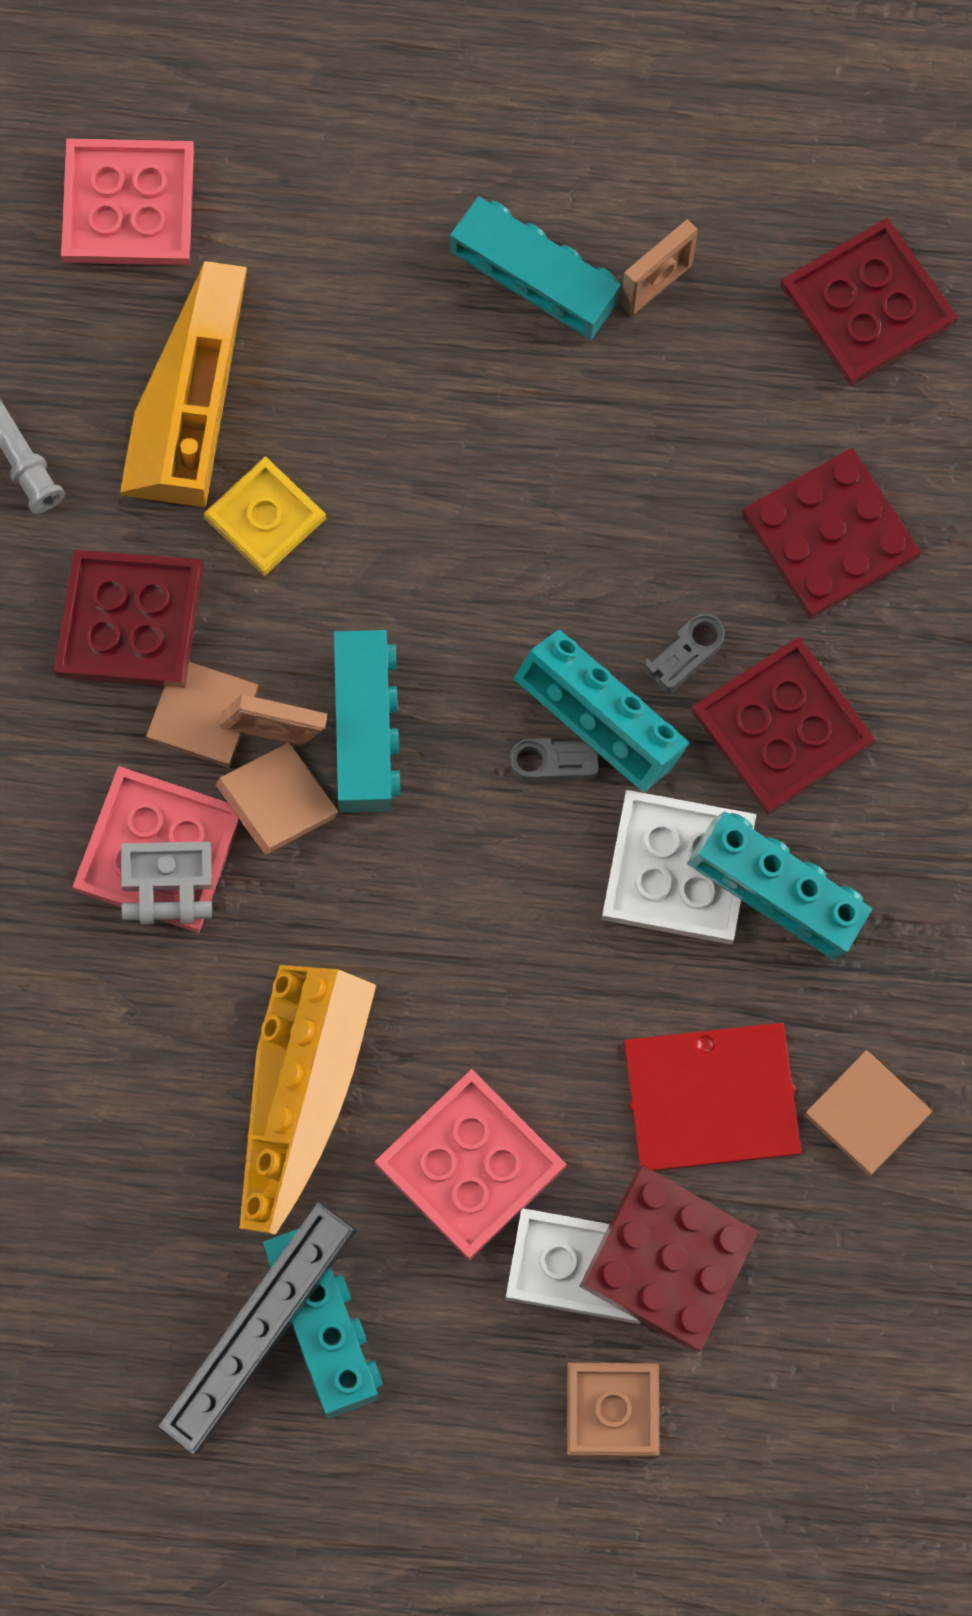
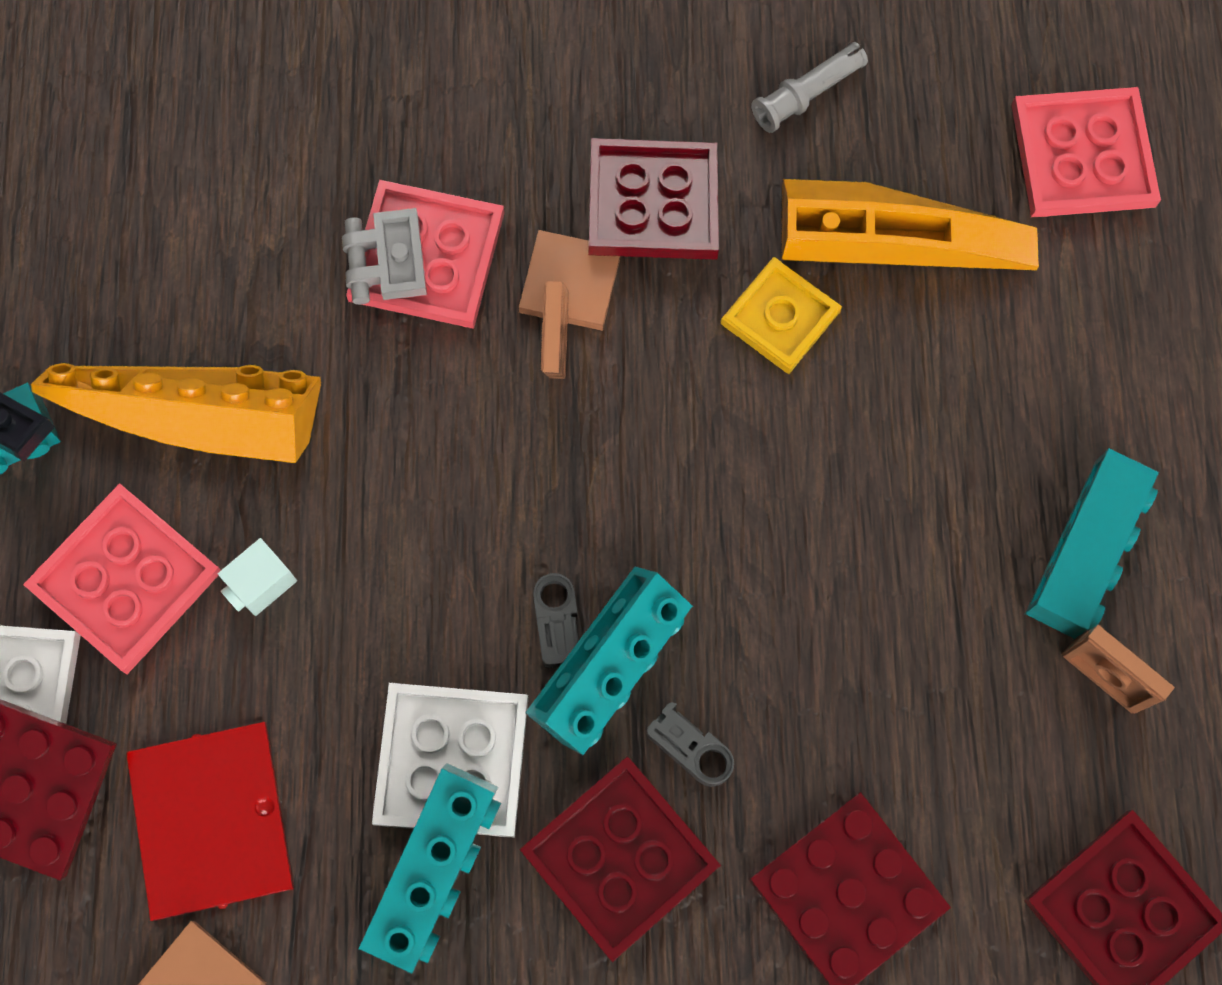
camera: 85 degrees right, 0 degrees up
nougat tile [216,742,338,855] -> none
teal brick [334,630,400,813] -> none
none -> light aqua brick [217,538,297,617]

